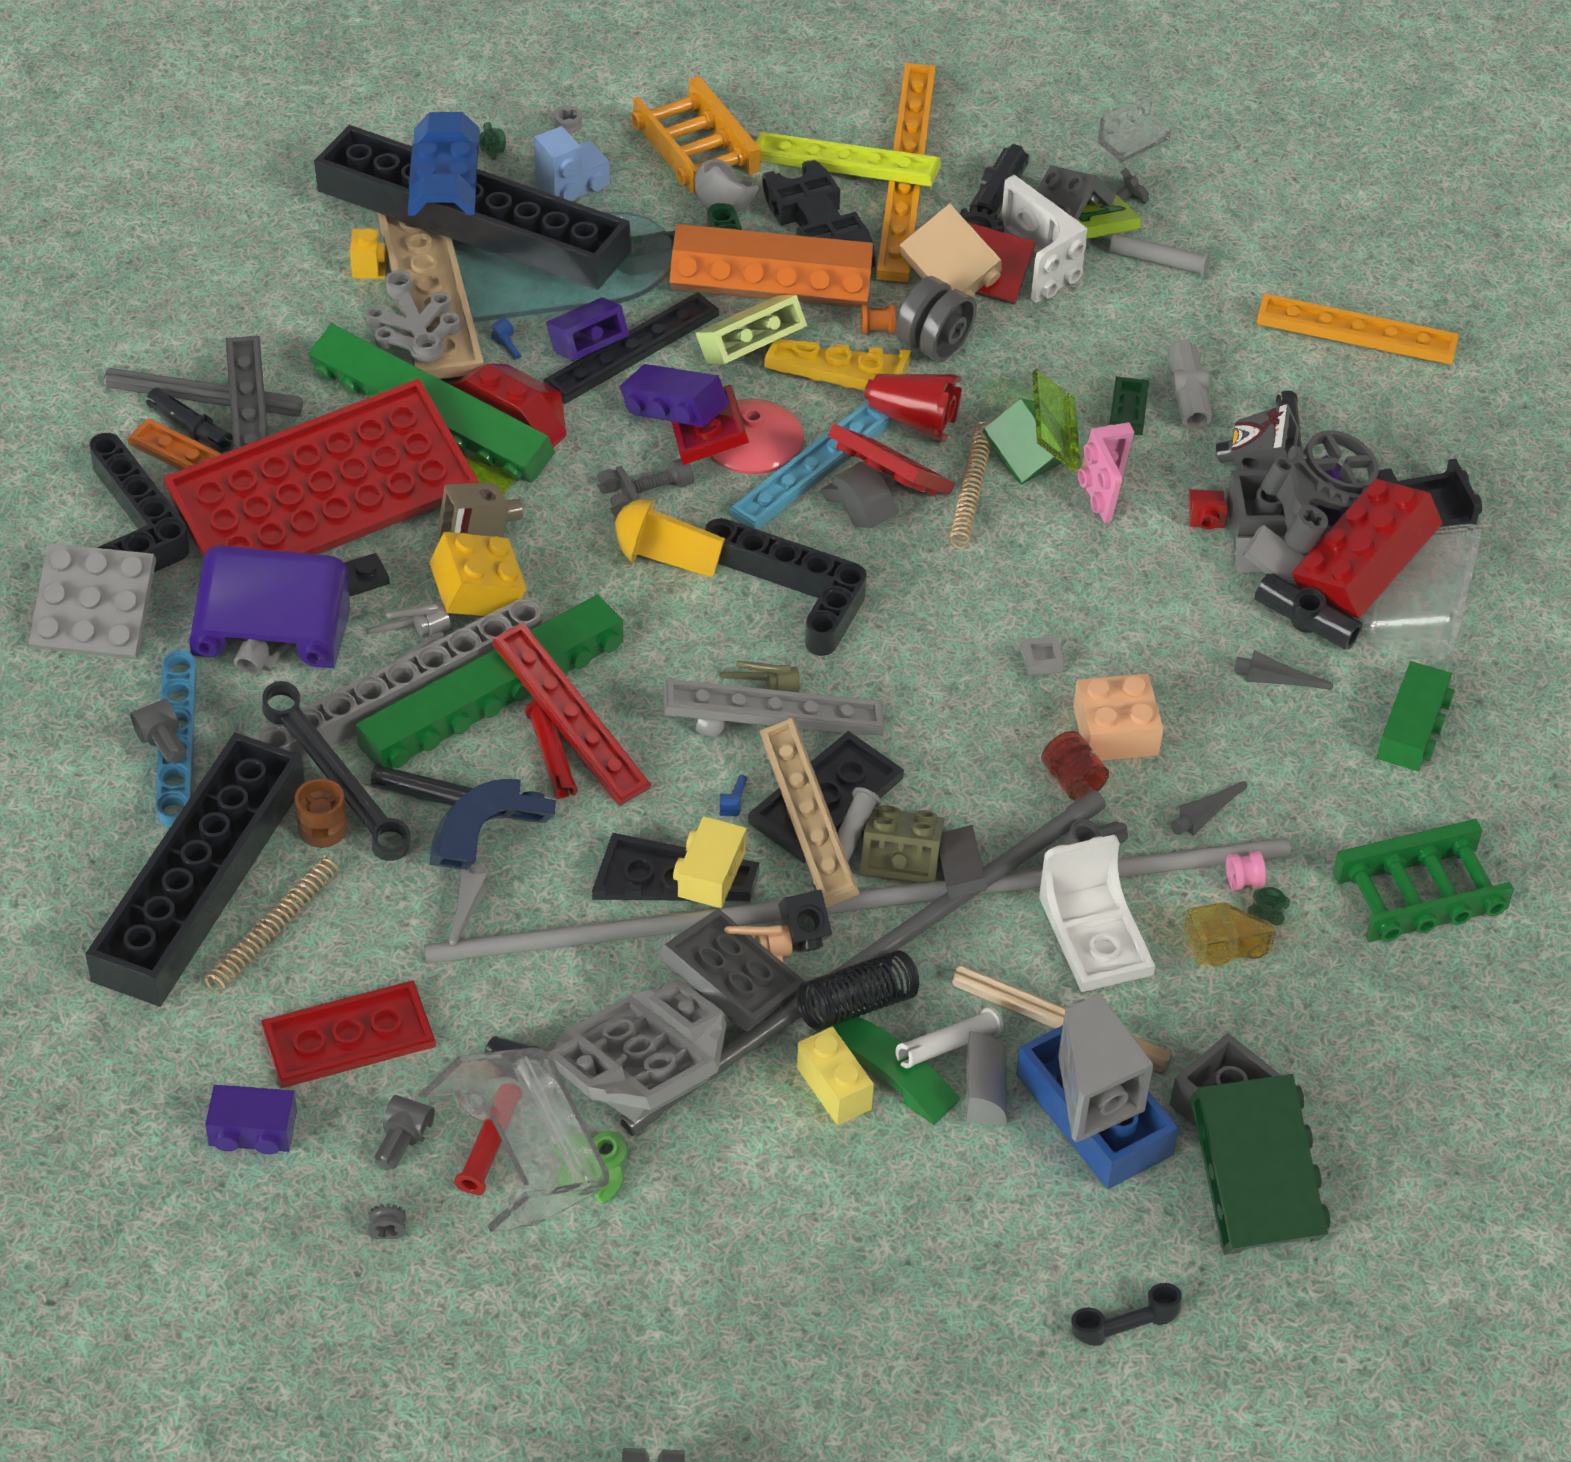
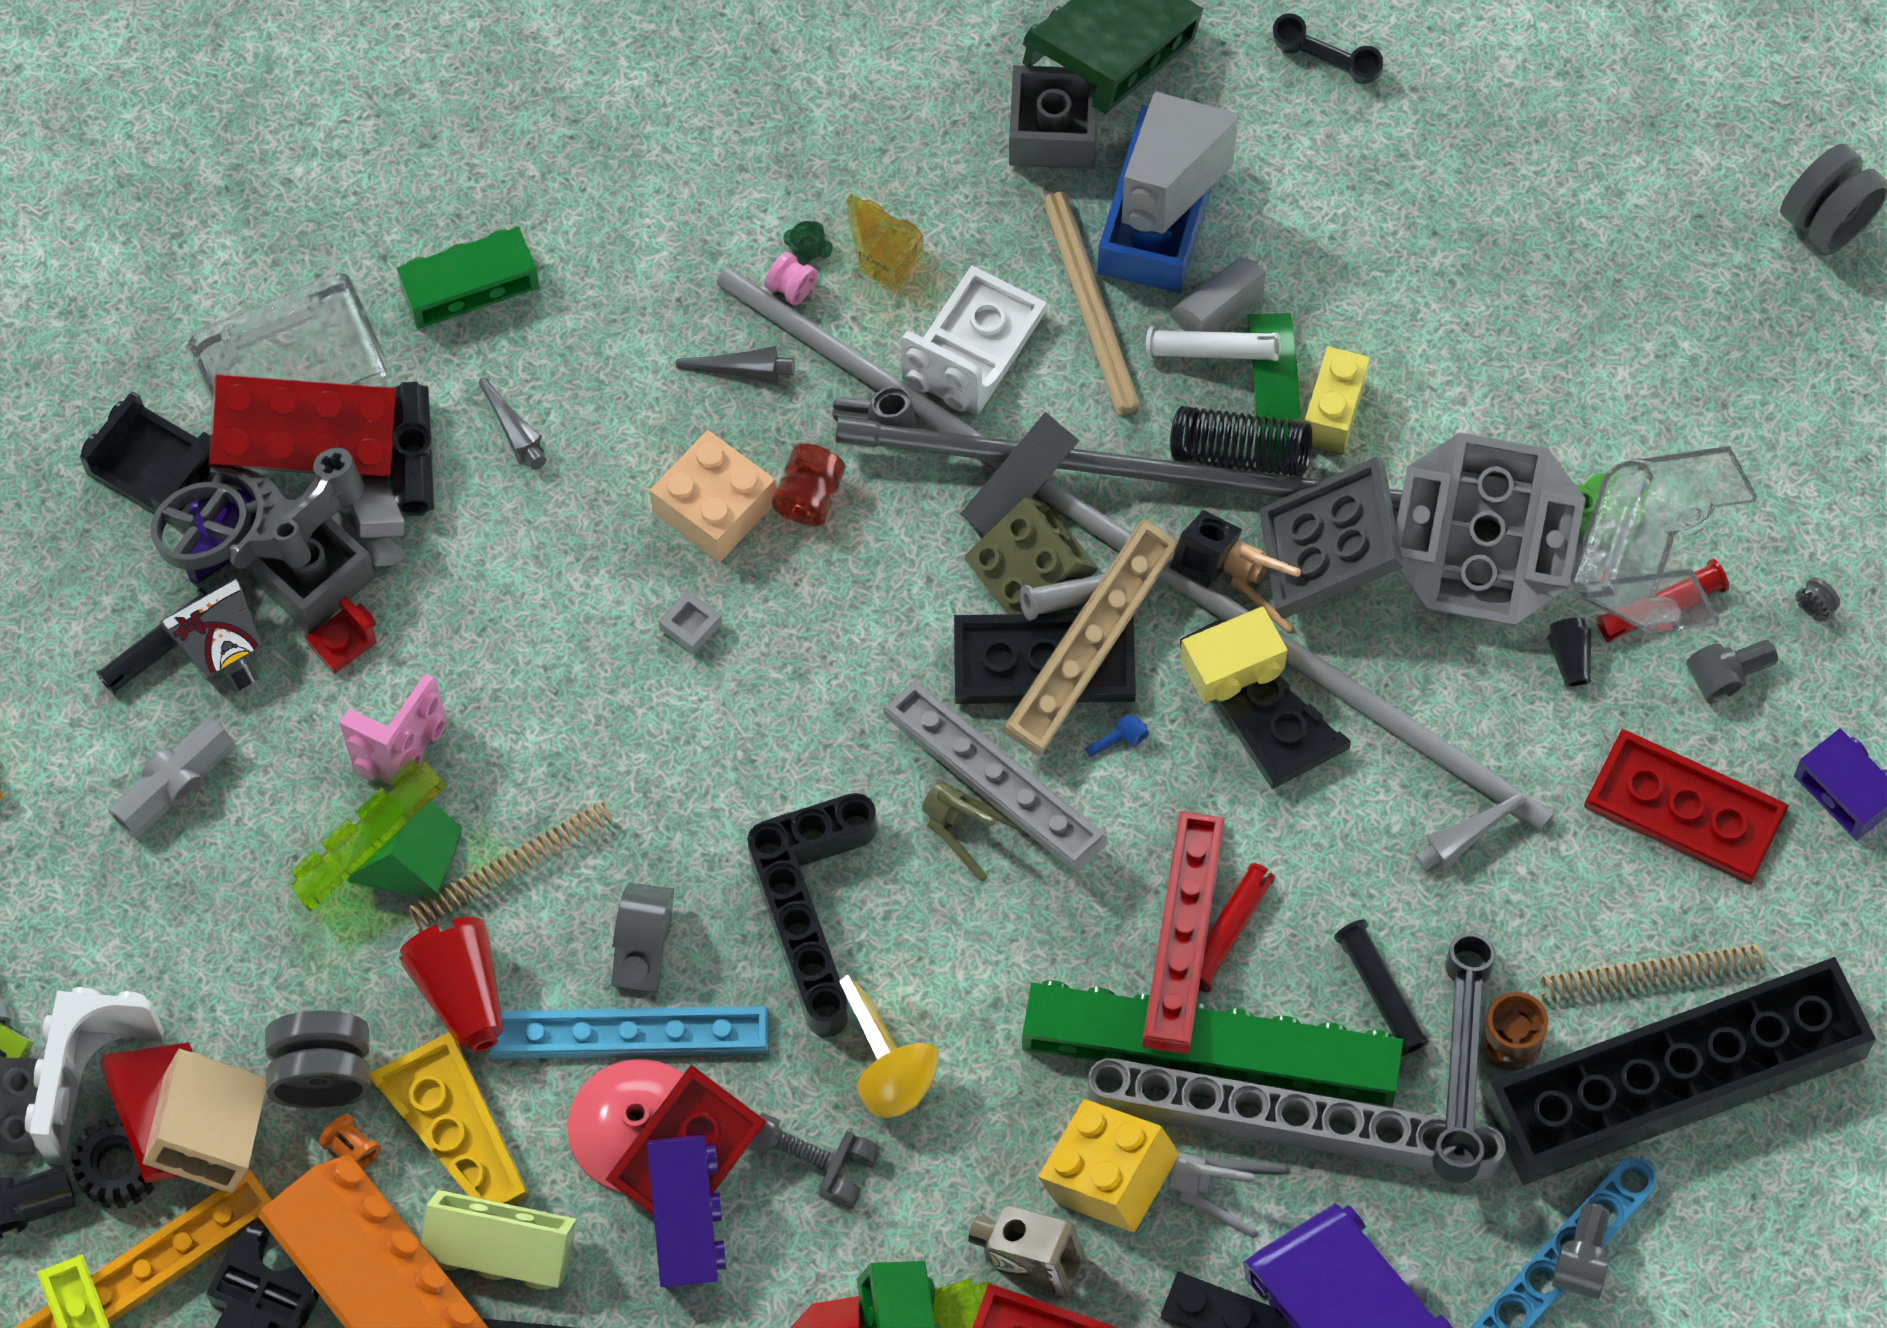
camera: 130 degrees left, 15 degrees up
dark blue arch [429,779,556,870] -> none
red plate [827,423,956,497] -> none
dark green plate [1109,376,1149,435] -> none
green fence [1333,819,1514,942] -> none

